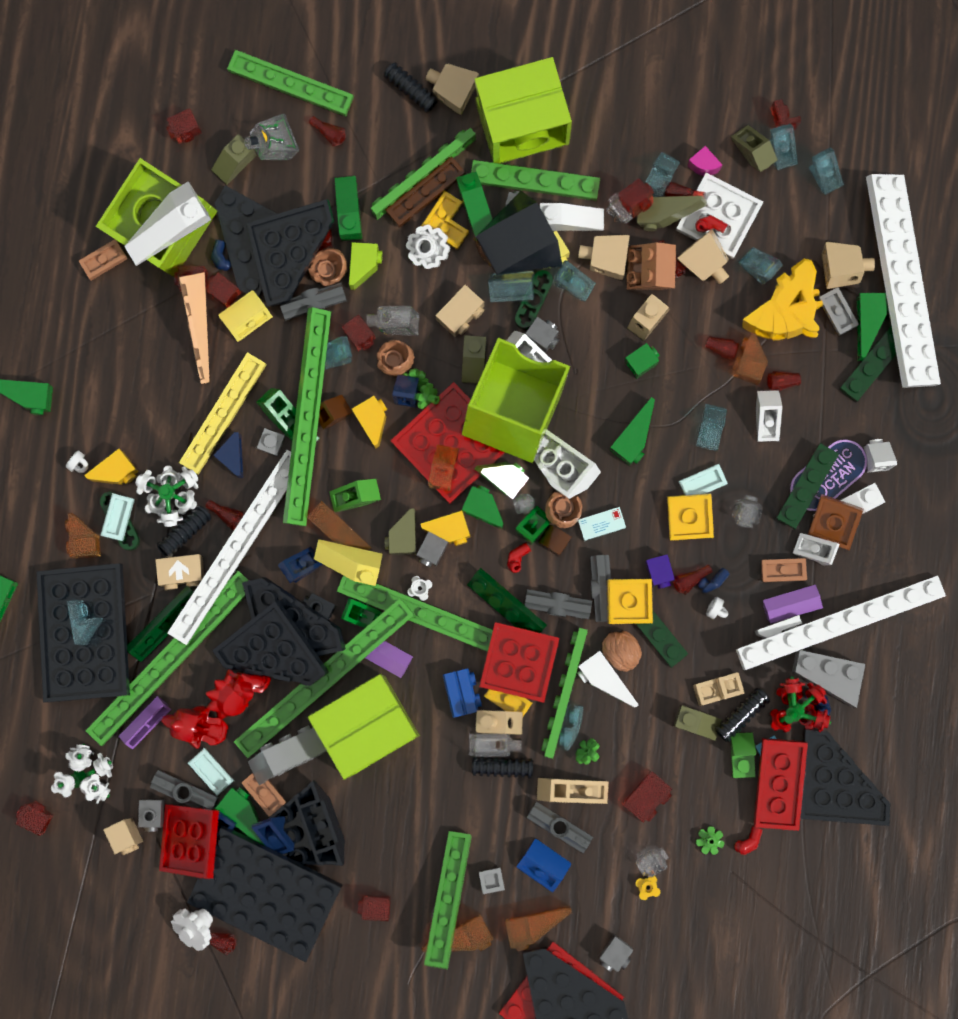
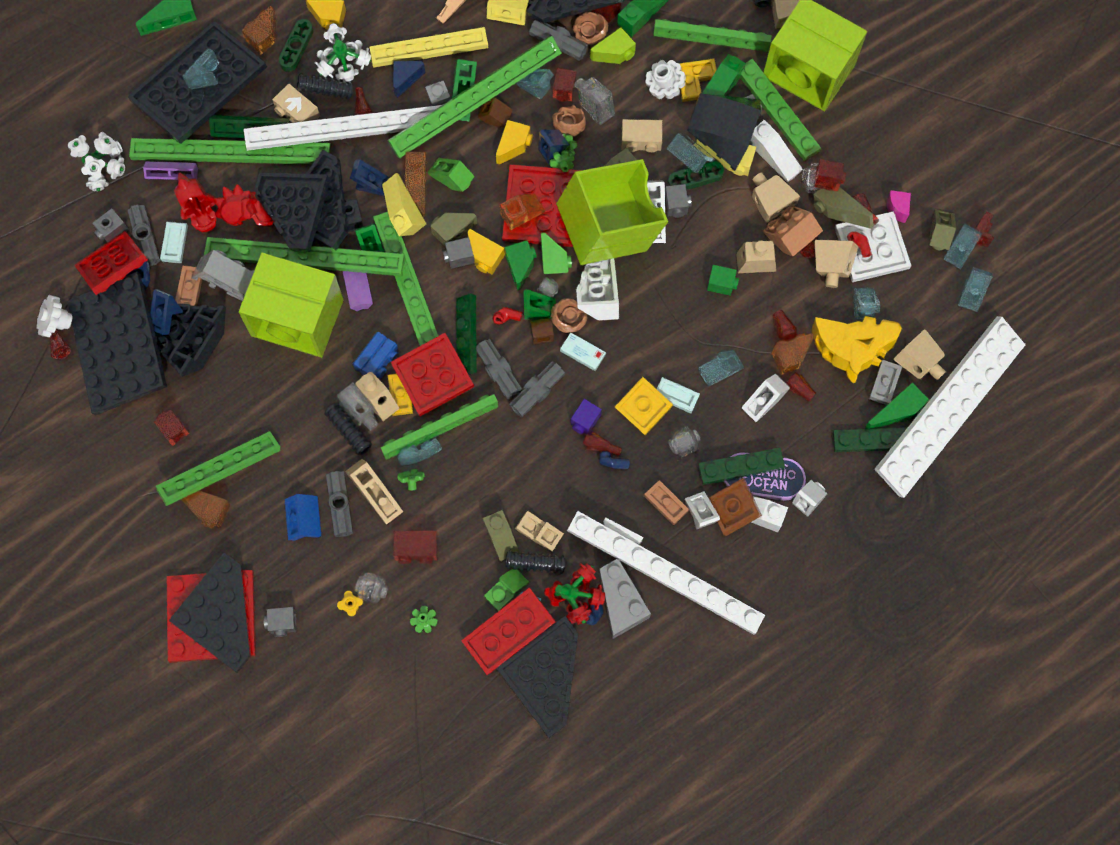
camera: 40 degrees right, 10 degrees down
clear red brick [15,801,54,836] -> none
light aqua tile [101,493,135,541] -> none
tan brick [104,818,143,855] -> none
green slope [215,787,265,846] -> none
reddish brown plate [386,156,465,228] -> none
white plate [408,576,432,601] -> none
light grey plate [479,867,505,894] -> none
clear orange slope [505,906,572,951] -> none
clear light blue slope [554,260,596,301] -> none
white slope [577,651,639,708] -> none
nougat hair [602,631,642,672] -> none
yellow tile [607,579,653,624] -> none
green slope [610,397,655,466] -> none
dark green plate [635,610,688,668] -> none
clear light blue slope [642,152,680,197] -> none
white tile [706,597,728,619] -> none
red arm [734,826,763,855] -> none
medium lavender piece [763,585,823,624] -> none

